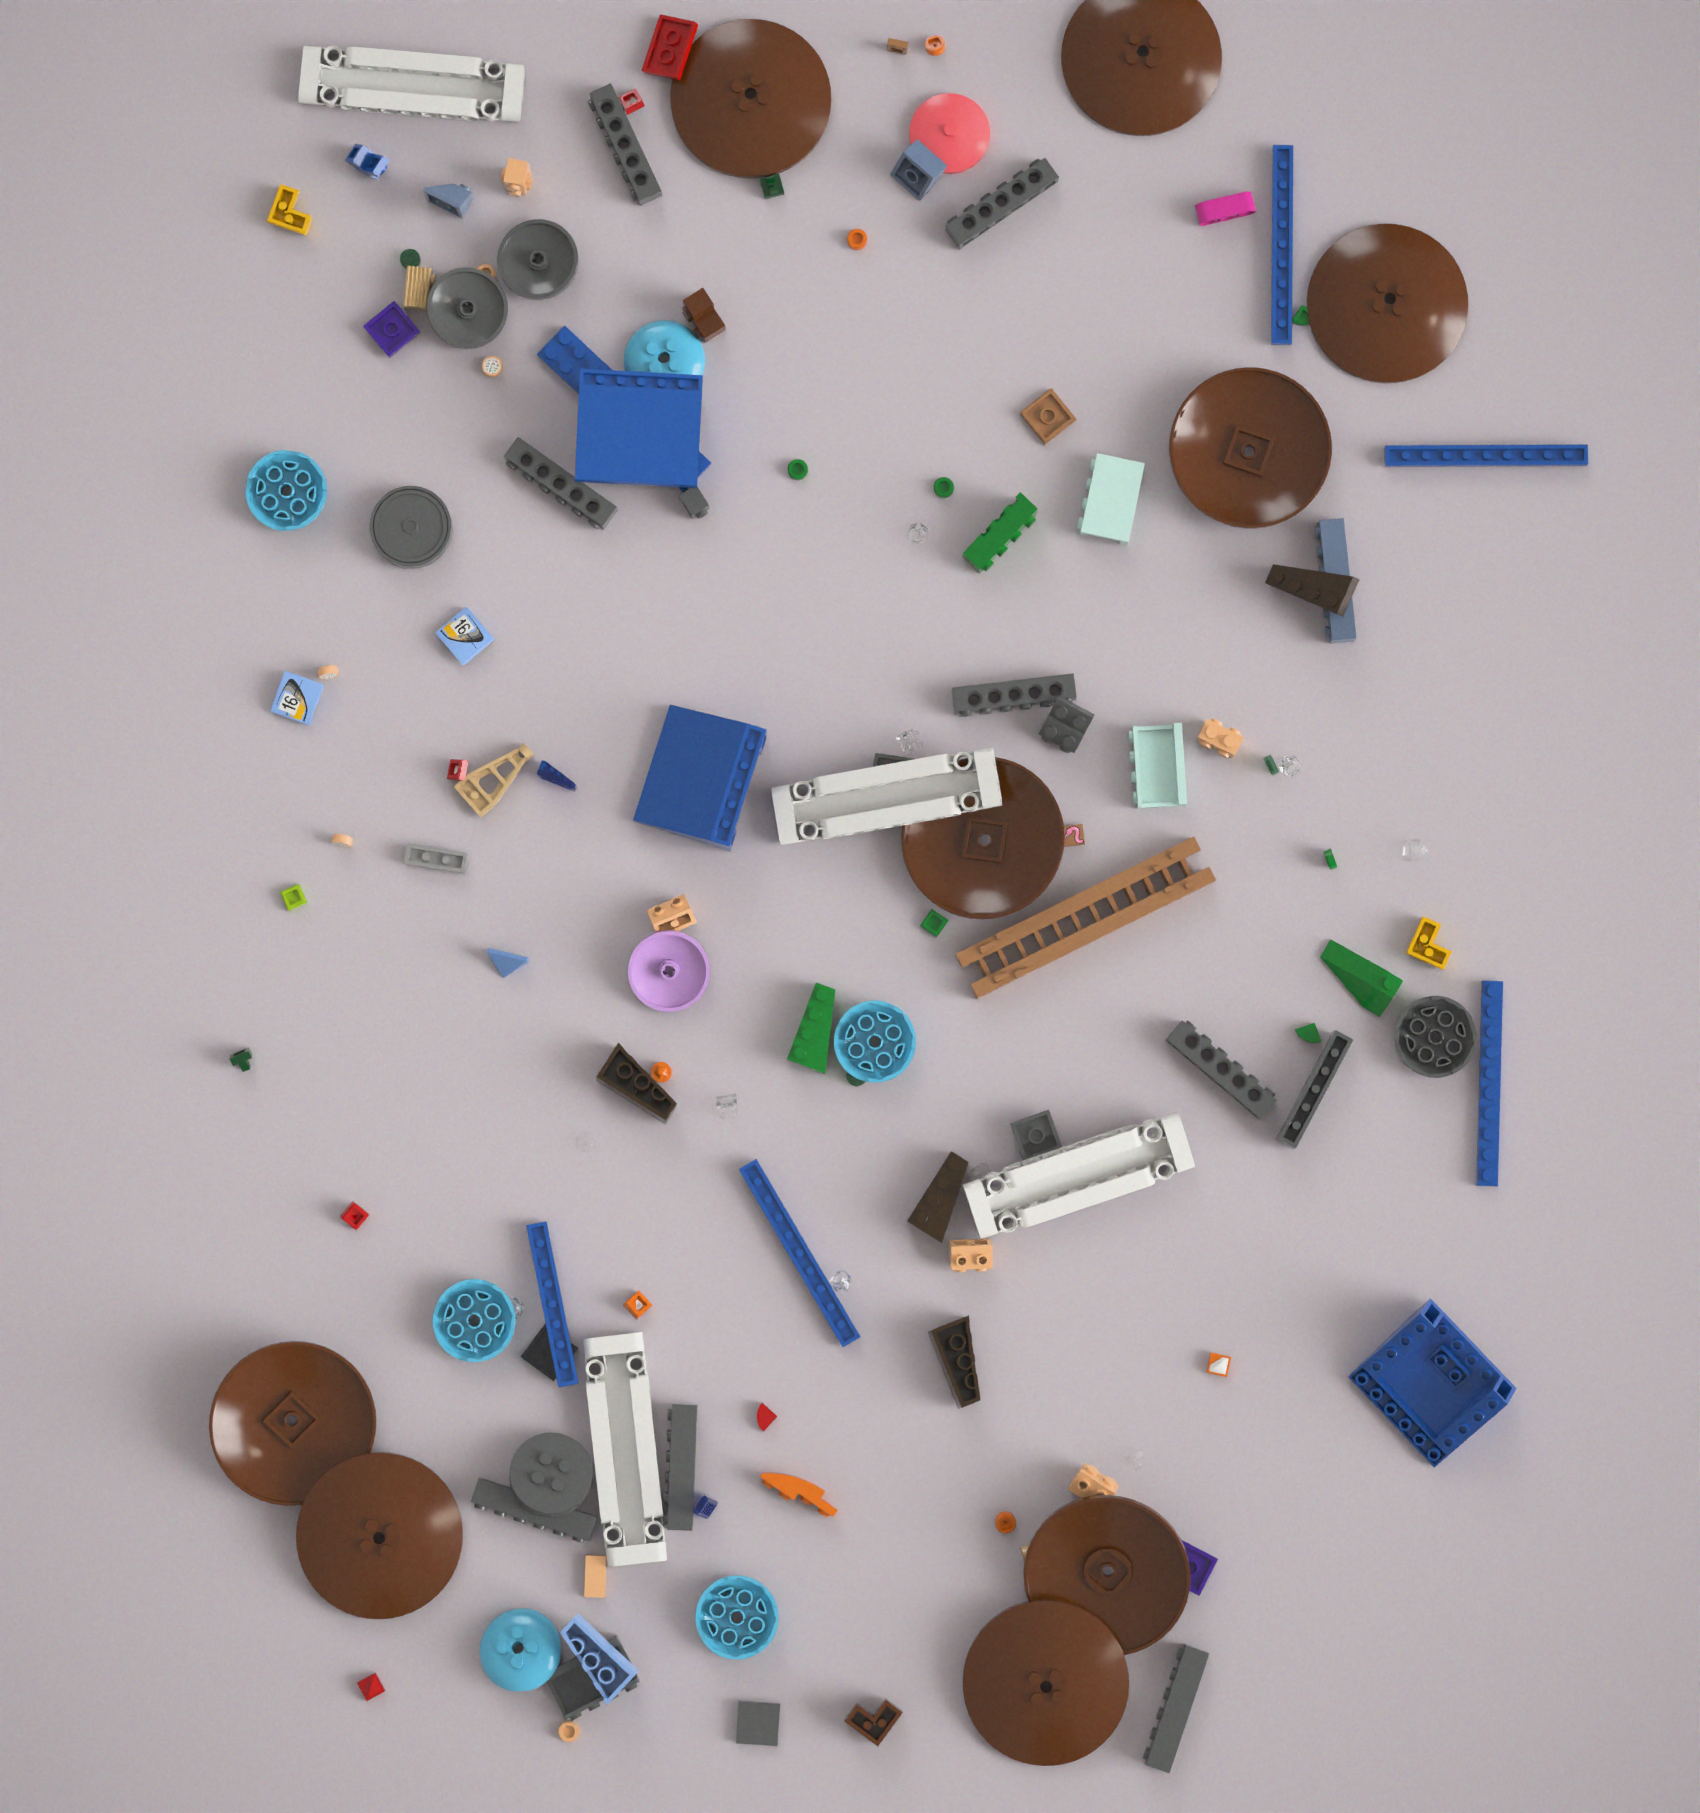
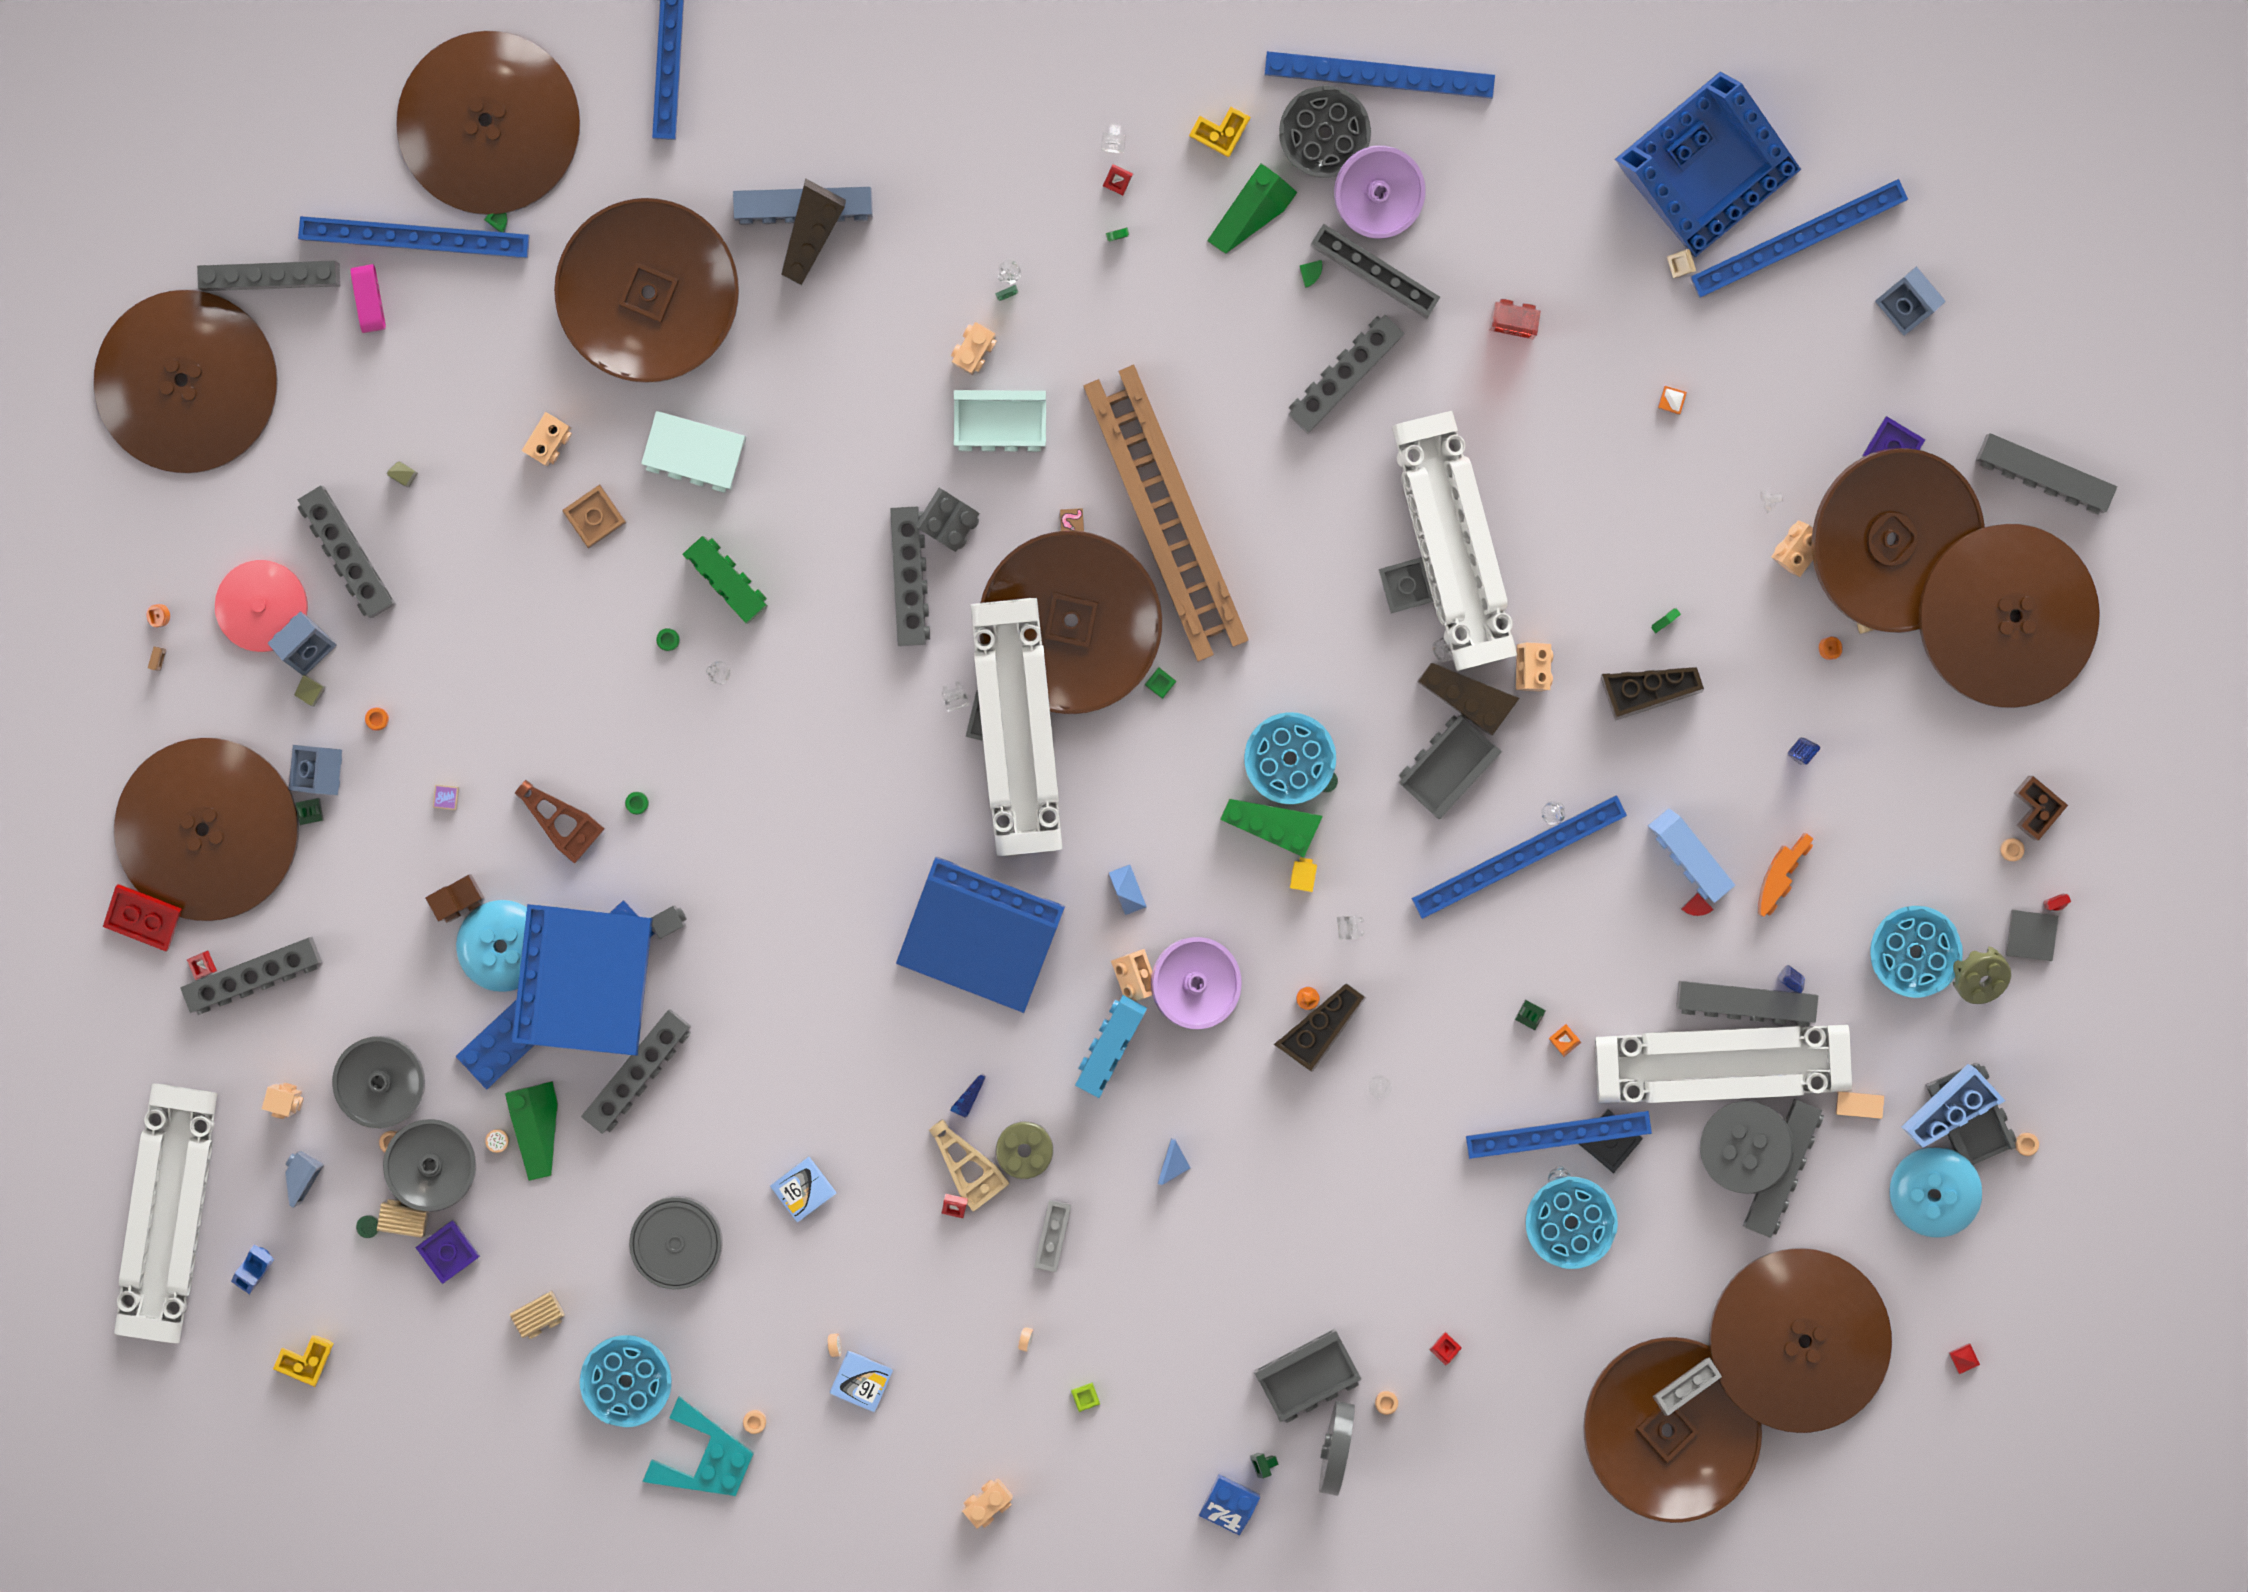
camera: 80 degrees left, 5 degrees up
none -> dark grey brick [197,261,340,291]
none -> sand blue slope [289,745,342,795]
none -> olive slope [294,675,325,707]
none -> olive slope [386,462,418,487]
none -> medium lavender tile [433,785,459,810]
none -> green wedge [505,1081,558,1181]
none -> tan brick [510,1291,565,1339]
none -> copper plate [514,780,605,864]
none -> light nougat brick [522,412,572,467]
none -> teal wing [642,1396,754,1496]
none -> light nougat tile [743,1410,766,1434]
none -> light nougat brick [962,1478,1013,1529]
none -> olive plate [996,1121,1053,1179]
none -> dark azure wedge [1075,995,1147,1098]
none -> red tile [1103,164,1133,196]
none -> medium blue slope [1109,864,1147,915]
none -> blue slope [1198,1474,1260,1536]
none -> dark grey panel [1254,1328,1361,1423]
none -> yellow brick [1289,857,1317,892]
none -> dark grey brick [1319,1401,1355,1496]
none -> lavender dish [1334,145,1426,239]
none -> light nougat tile [1375,1391,1398,1415]
none -> dark grey panel [1398,715,1502,819]
none -> clear red slope [1489,299,1541,340]
none -> dark green tile [1514,999,1546,1030]
none -> light blue wedge [1648,808,1735,903]
none -> green tile [1651,608,1681,634]
none -> light grey plate [1653,1358,1722,1416]
none -> tan tile [1667,249,1696,279]
none -> blue plate [1690,179,1908,298]
none -> clear blue slope [1788,737,1821,765]
none -> sand blue slope [1875,266,1946,336]
none -> olive plate [1953,946,2011,1004]
none -> light nougat tile [2000,838,2024,861]
none -> red tile [2043,893,2071,911]

